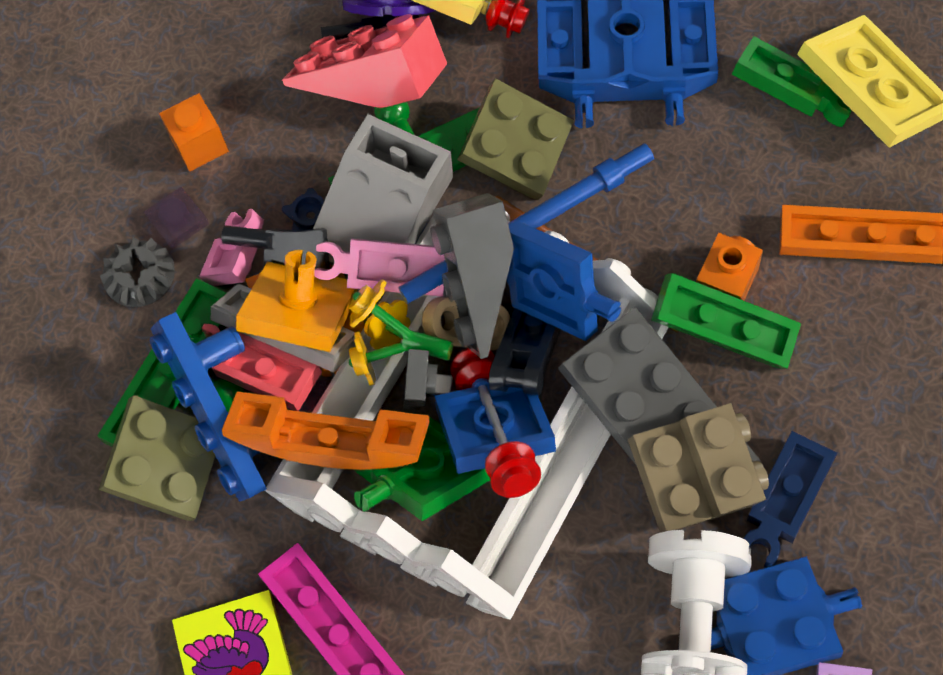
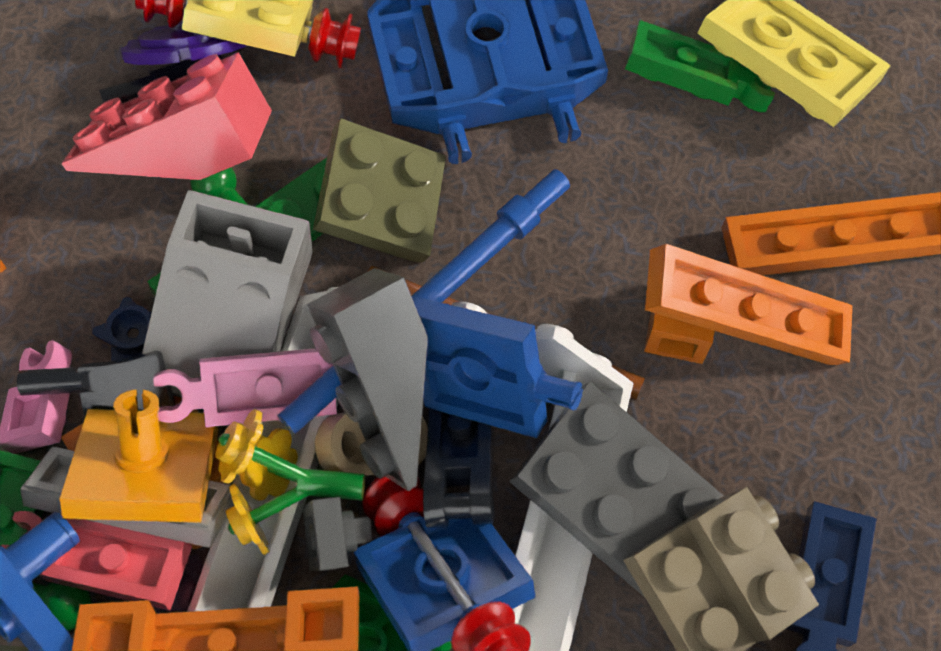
camera: 25 degrees left, 0 degrees up
green plate [651,273,801,369] -> none
none -> orange plate [645,244,852,365]

